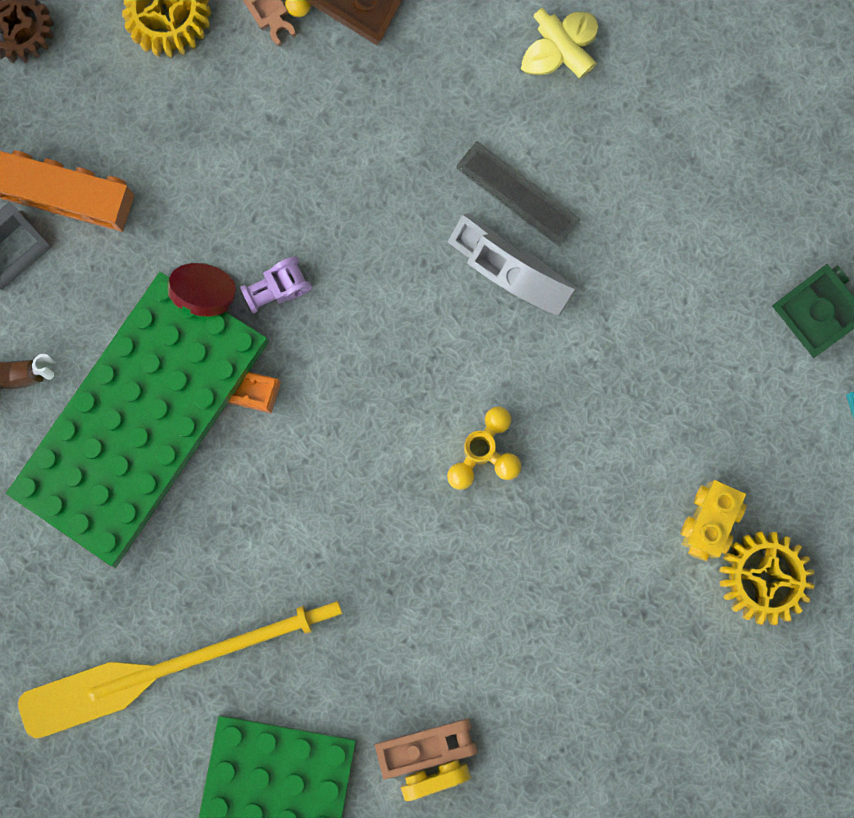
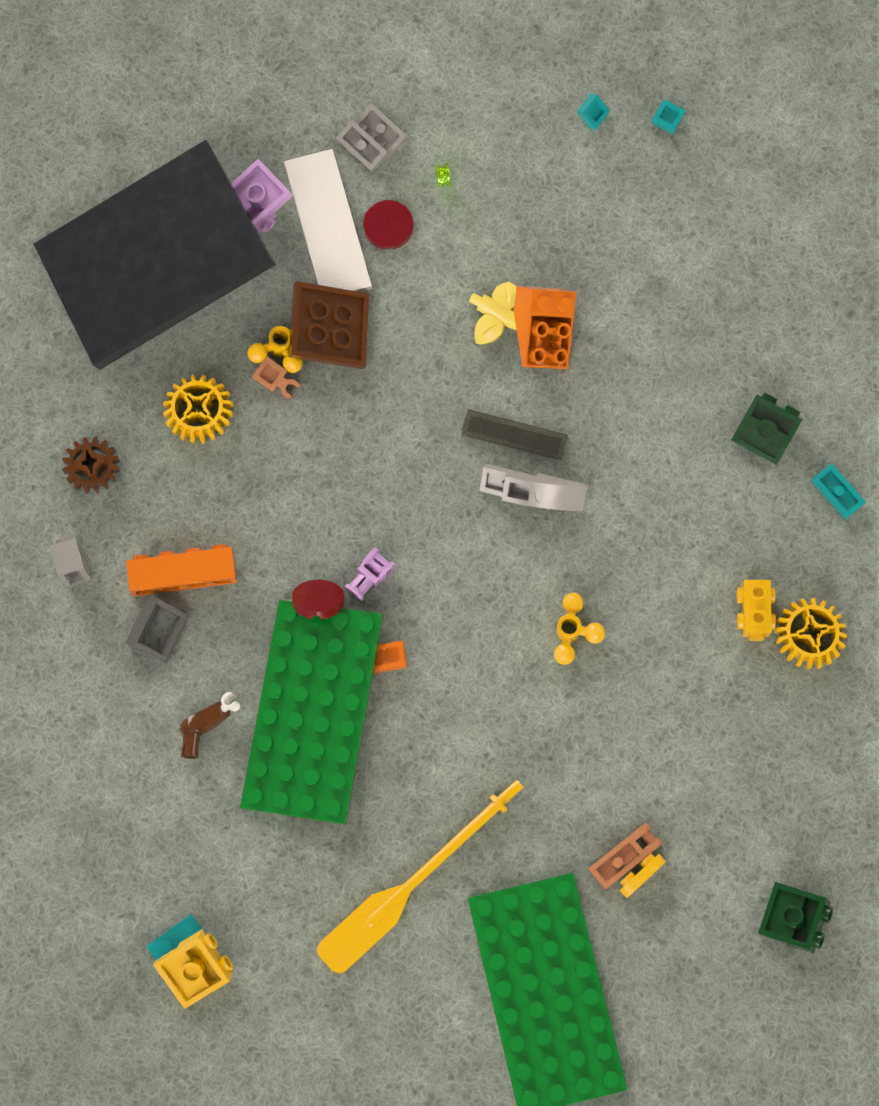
camera: 25 degrees left, 5 degrees down
none -> orange slope [514,286,576,369]

